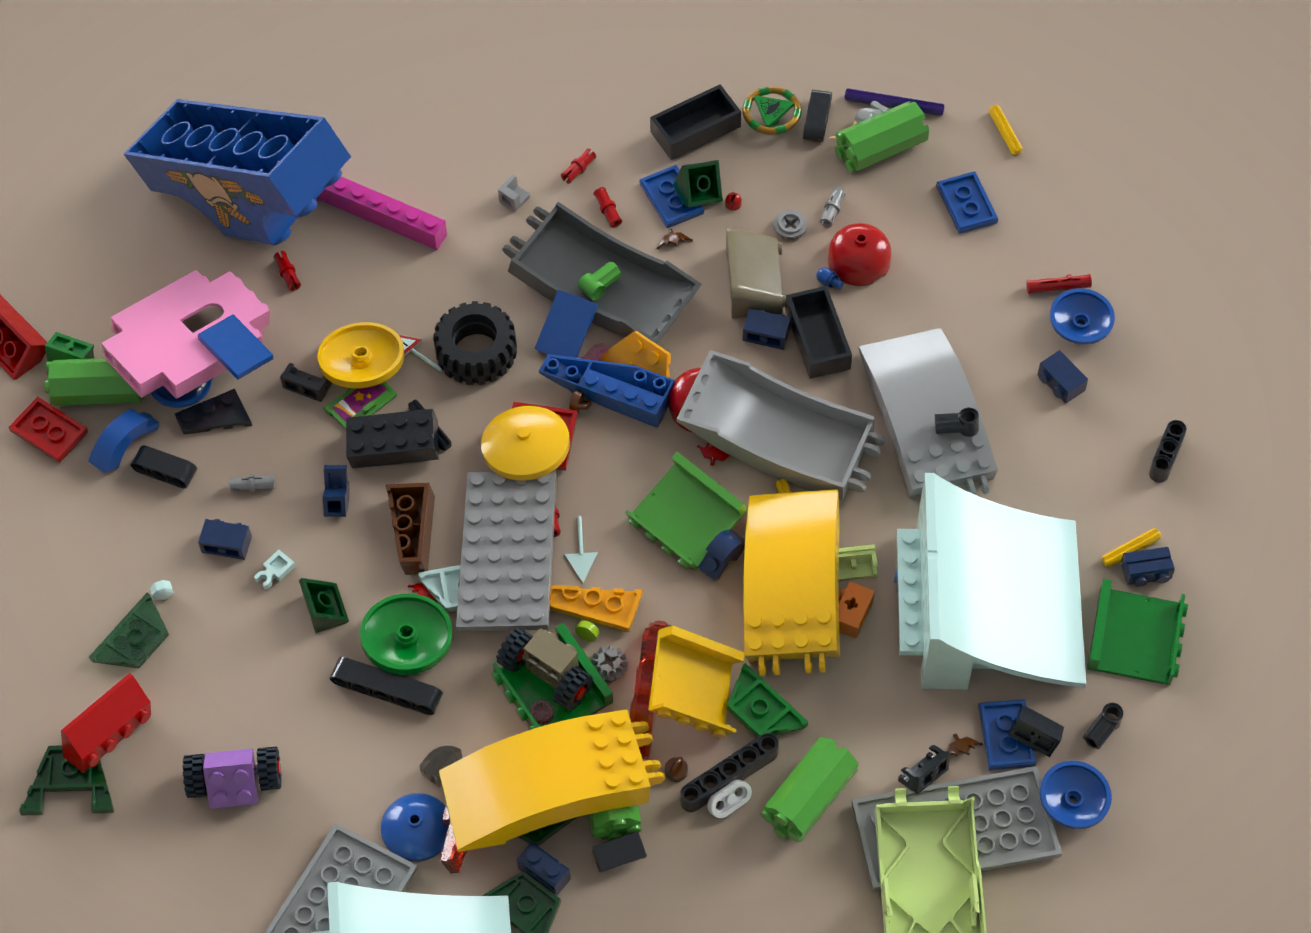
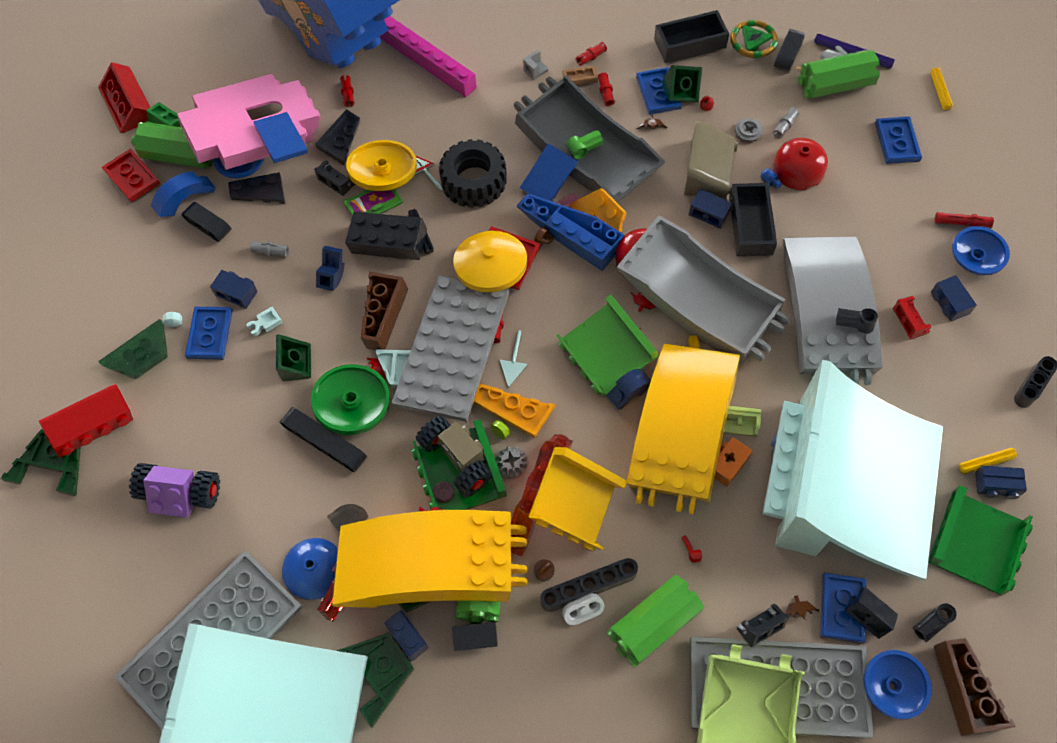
camera: 15 degrees right, 5 degrees up
green wing [727,663,808,738] -> none
none -> blue tile [185,306,233,360]
none -> black wing [316,109,360,165]
none -> medium nougat plate [562,66,598,85]
none -> red hand [682,535,702,563]
none -> red hinge [893,296,932,340]
none -> reddish brown wedge [933,638,1016,736]

